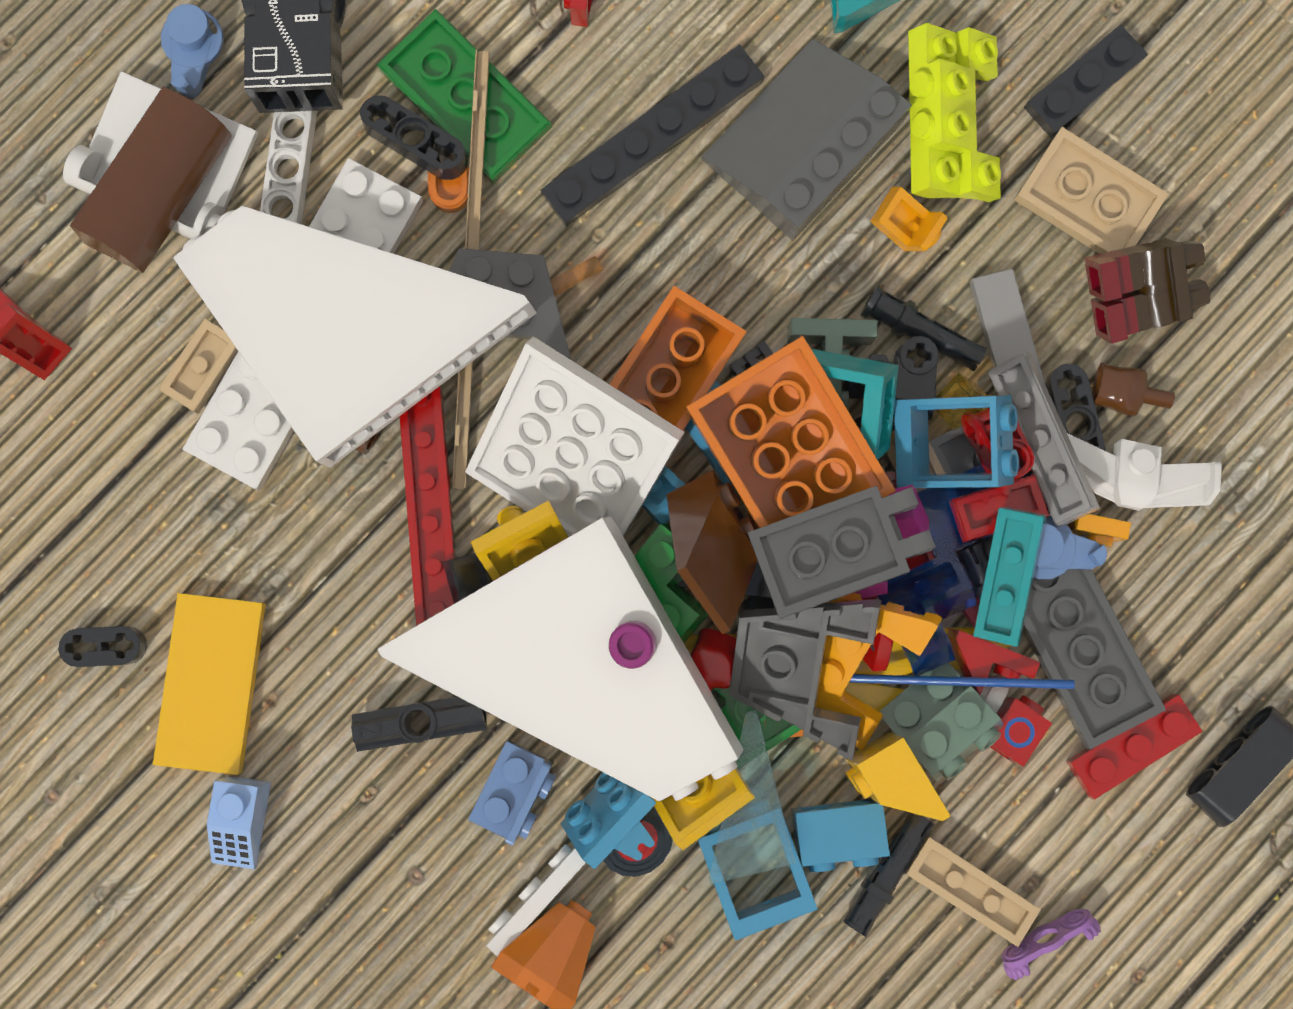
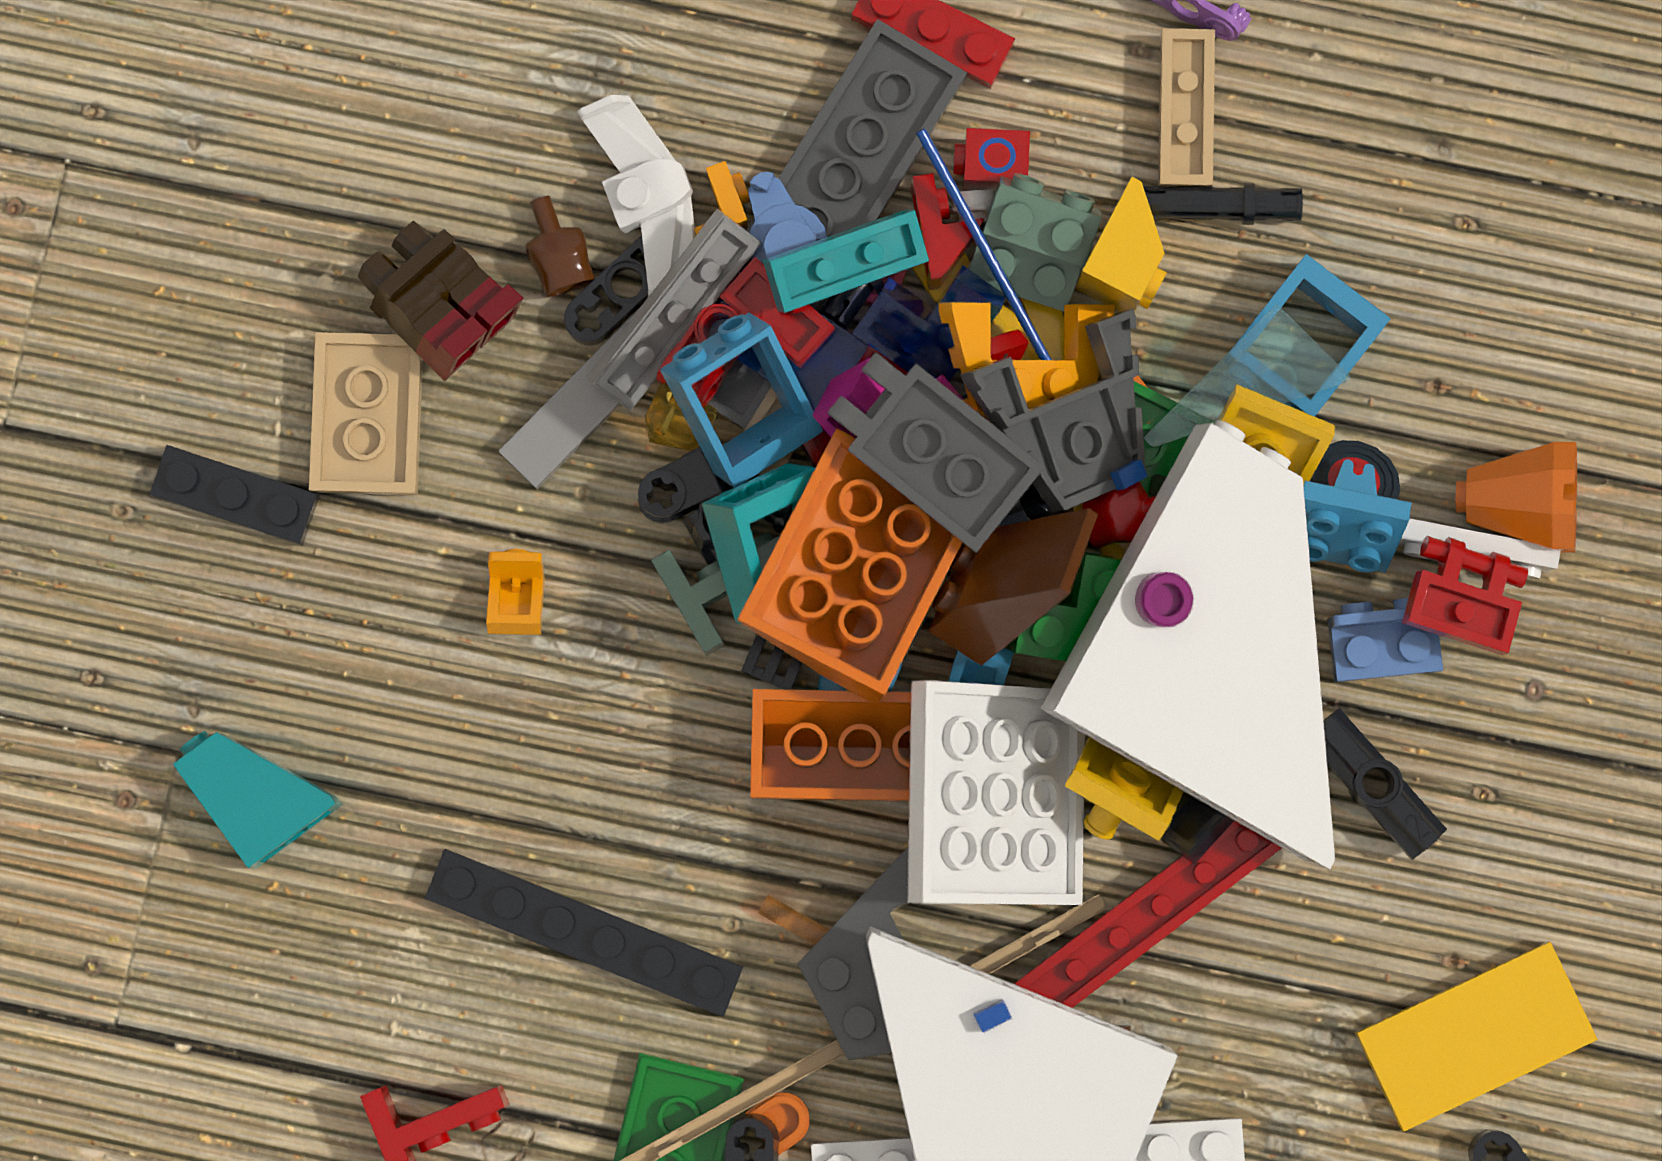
camera: 120 degrees left, 0 degrees up
light blue slope [207,776,271,869] -> none
dark grey slope [701,39,912,241] -> none
dark azure brick [791,799,890,872] -> none
black pin [860,283,987,372] -> none
neon yellow bracket [908,23,1001,202] -> none
none -> blue piece [973,999,1012,1033]
none -> blue piece [1110,459,1148,490]
none -> red plate [1402,536,1528,655]

